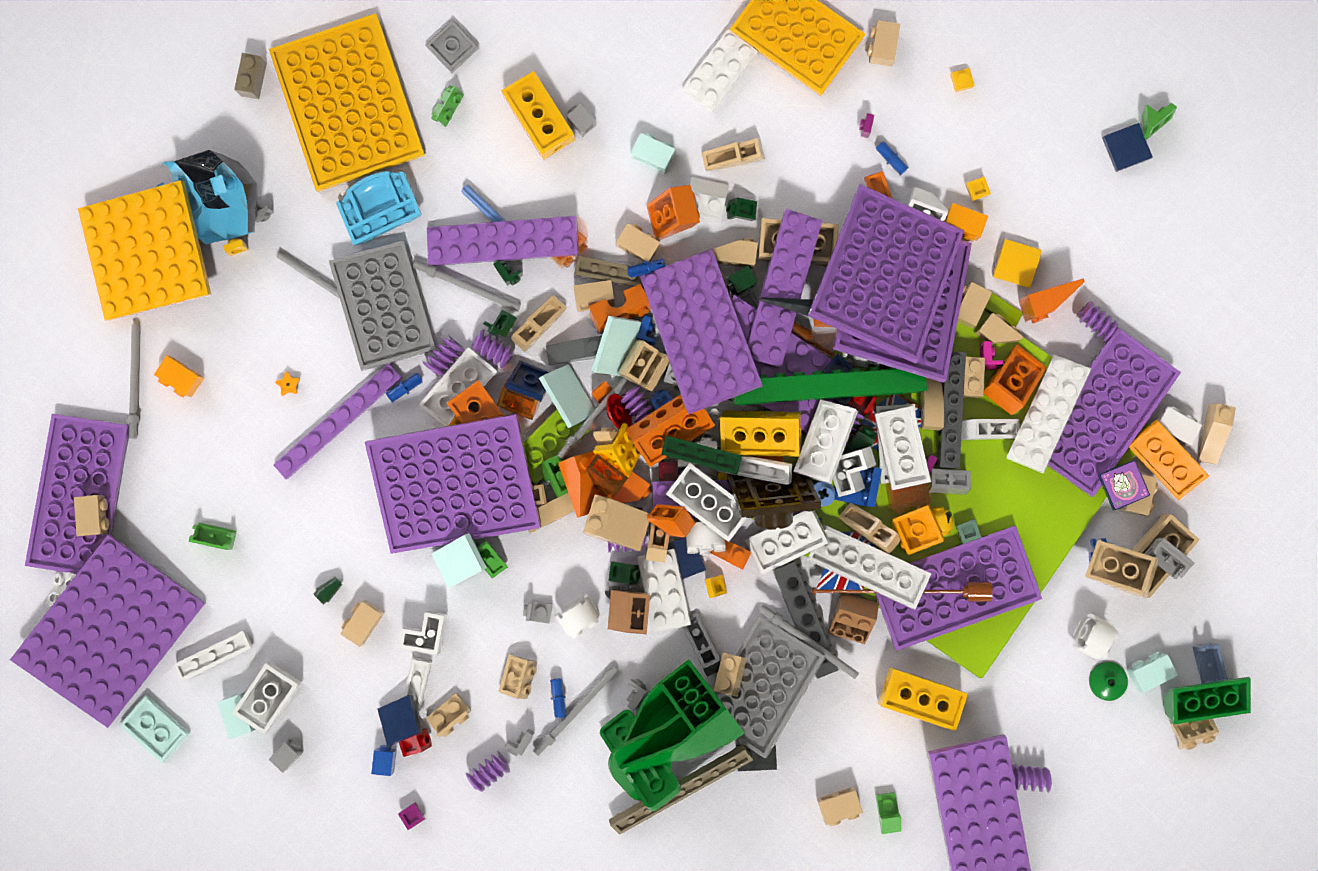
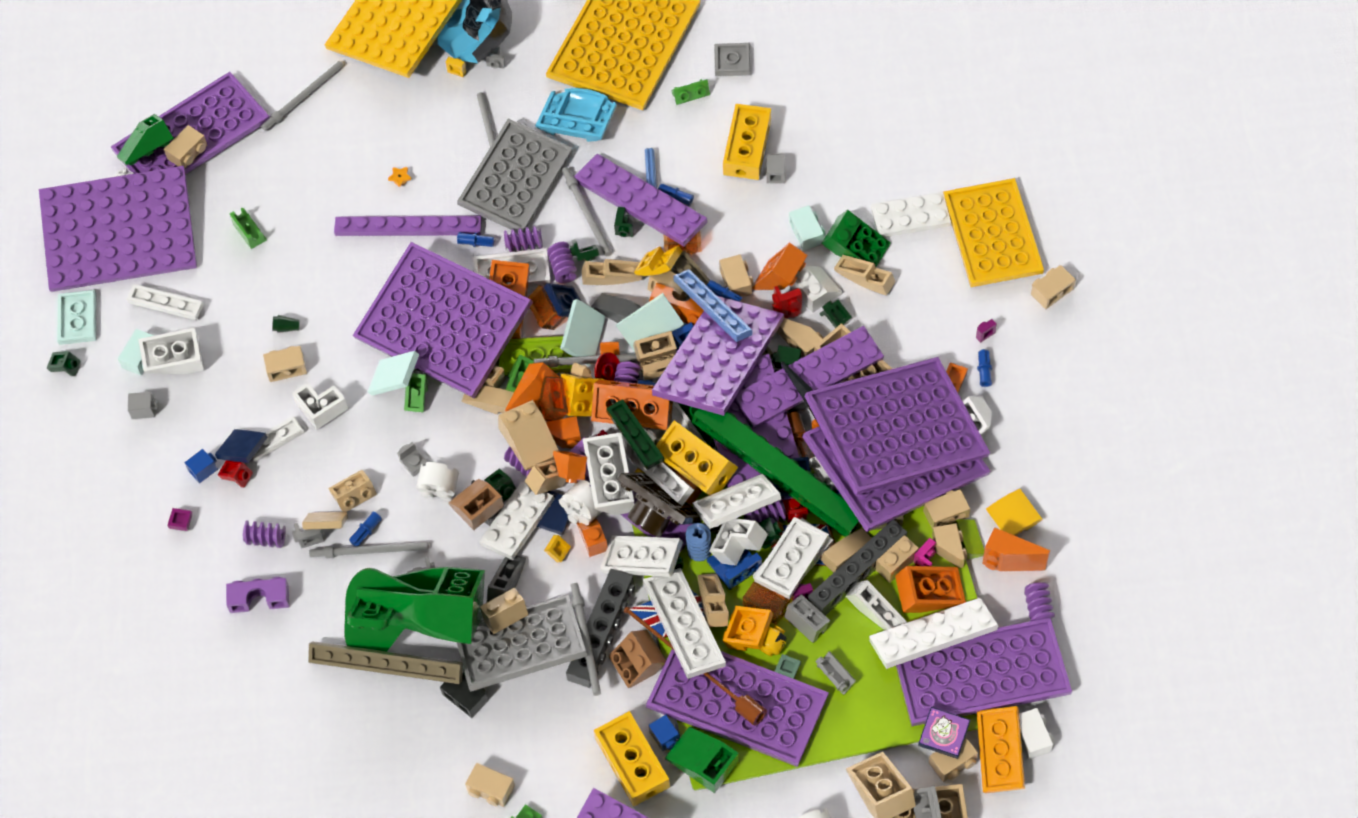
camera: 50 degrees right, 25 degrees down
light orange brick [154,355,204,398] -> none
tan bracket [426,693,471,738] -> none
light orange brick [944,203,989,242] -> none
yellow plate [950,68,975,92] -> none
yellow plate [965,176,991,202] -> none
dark blue tile [1102,123,1153,172] -> none
bright green slope [1142,103,1177,140] -> none
tan slope [1197,403,1236,465] -> none
none -> dark green bracket [46,351,81,376]
none -> green slope [117,114,174,165]
none -> medium lavender arch [226,577,289,613]
none -> tan tile [302,512,348,530]
none -> yellow slope [634,245,682,276]
none -> blue brick [648,715,679,752]
none -> blue axle [658,184,694,206]
none -> green slope [665,727,739,793]
none -> medium blue tile [673,269,752,342]
none -> red bracket [772,286,802,319]
none -> light grey hinge [816,651,856,695]
none -> green slope [821,210,891,267]

